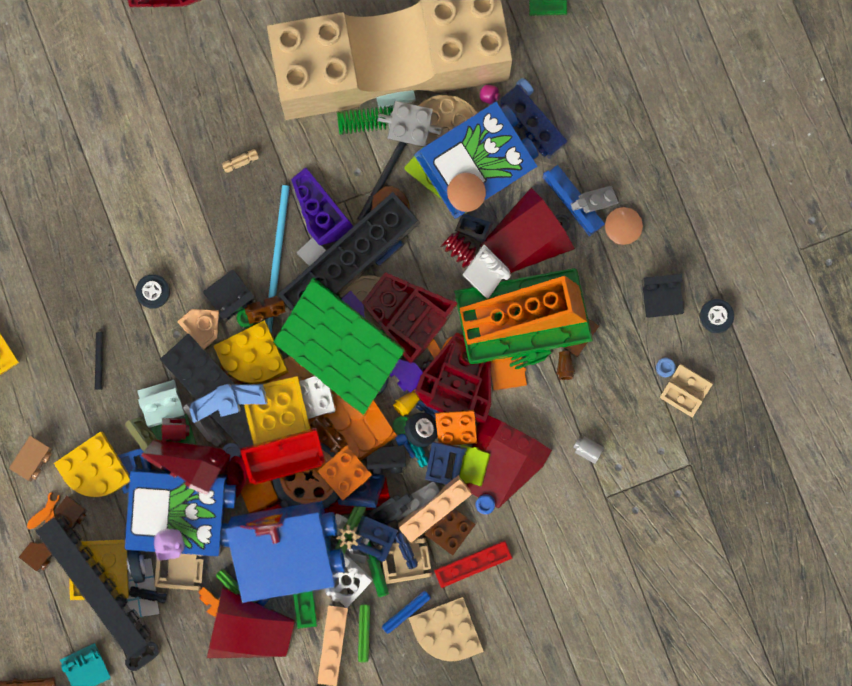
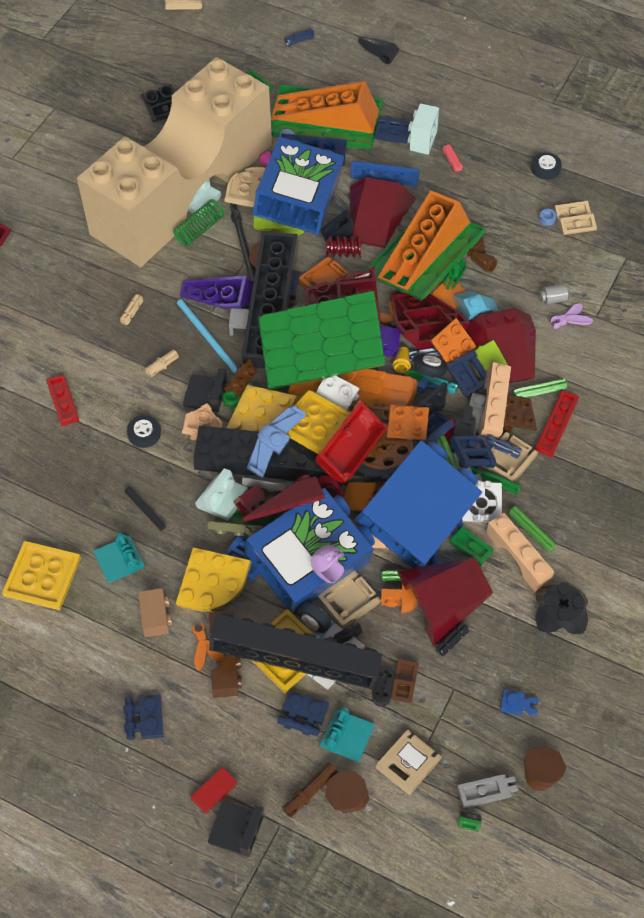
camera: 40 degrees left, 25 degrees down
shield [240,512,288,544] -> none
tan gear [336,524,361,549] -> none
light grey plate [377,101,442,147] -> none
blue axle [382,591,431,634] -> none
tan plate [409,597,484,661] -> none
nougat dish [447,173,486,212] -> none
white hinge [463,245,511,299] -> none
tile [476,494,496,514] -> none
light grey hinge [571,186,618,213] -> none
nougat dish [605,207,643,245] -> none
black bracket [641,274,684,318] -> none
none -> red tile [46,374,79,427]
none -> teal hinge [93,533,145,584]
none -> tan axle [144,350,179,378]
none -> orange piece [271,81,384,149]
none -> dark blue plate [277,690,329,737]
none -> orange container [298,257,351,288]
none -> black piece [358,37,399,64]
none -> dark blue plate [375,116,410,144]
none -> reddish brown slope [391,659,419,704]
none -> light aqua brick [408,103,439,155]
none -> black axle [436,622,469,656]
none -> coral axle [443,144,463,172]
none -> medium azure slope [454,290,499,322]
none -> axle [513,378,567,398]
none -> lavender piece [550,303,593,329]

